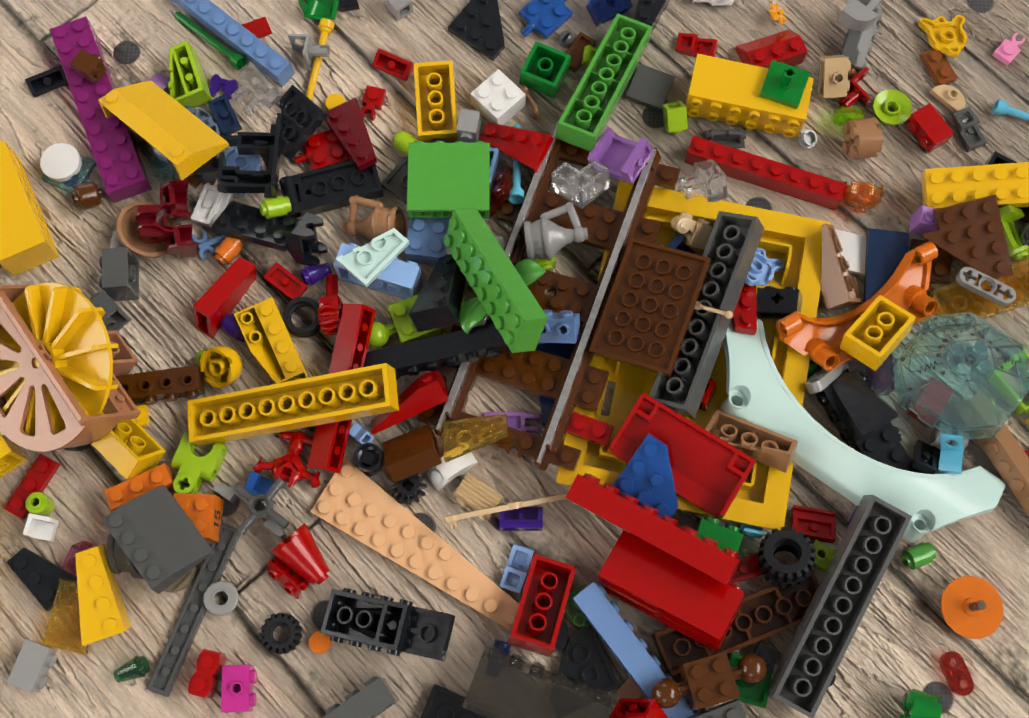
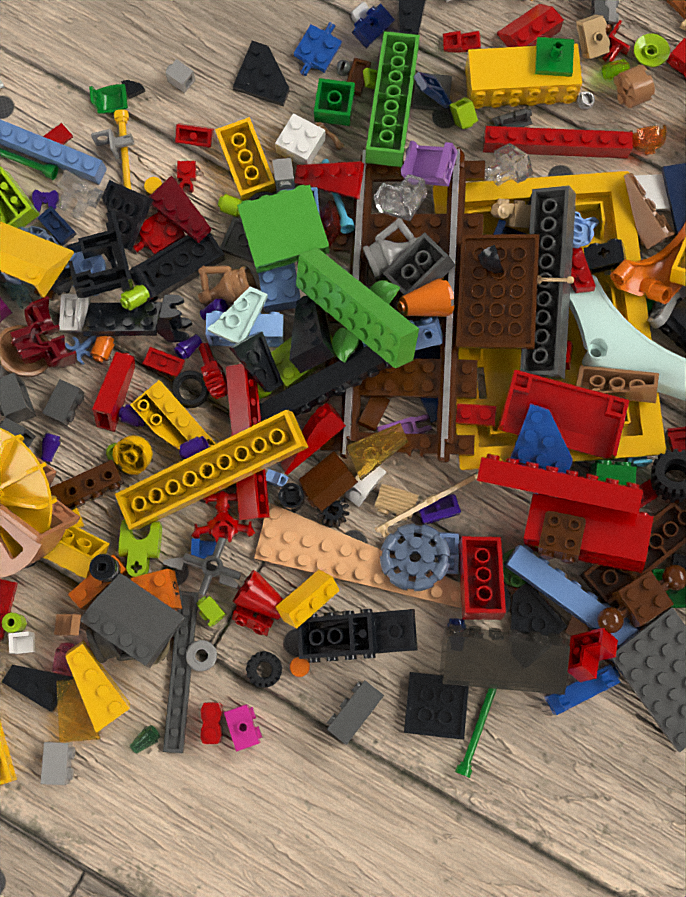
camera: 15 degrees left, 5 degrees up
none -> dark purple cone [41,433,61,462]
none -> dark grey brick [42,379,84,426]
none -> medium nougat slope [54,614,81,636]
none -> black wheel [89,554,121,583]
none -> dark purple brick [179,436,209,460]
none -> lime brick [196,596,227,628]
none -> dark purple cone [200,299,228,320]
none -> black wing [229,331,283,392]
none -> yellow brick [276,570,340,628]
none -> reddish brown tile [358,397,390,432]
none -> sand blue plate [380,523,451,591]
none -> dark grey brick [383,232,456,295]
none -> orange cone [397,278,454,317]
none -> dark blue wing [413,72,452,109]
none -> black brick [478,245,503,273]
none -> reddish brown bracket [538,511,586,564]

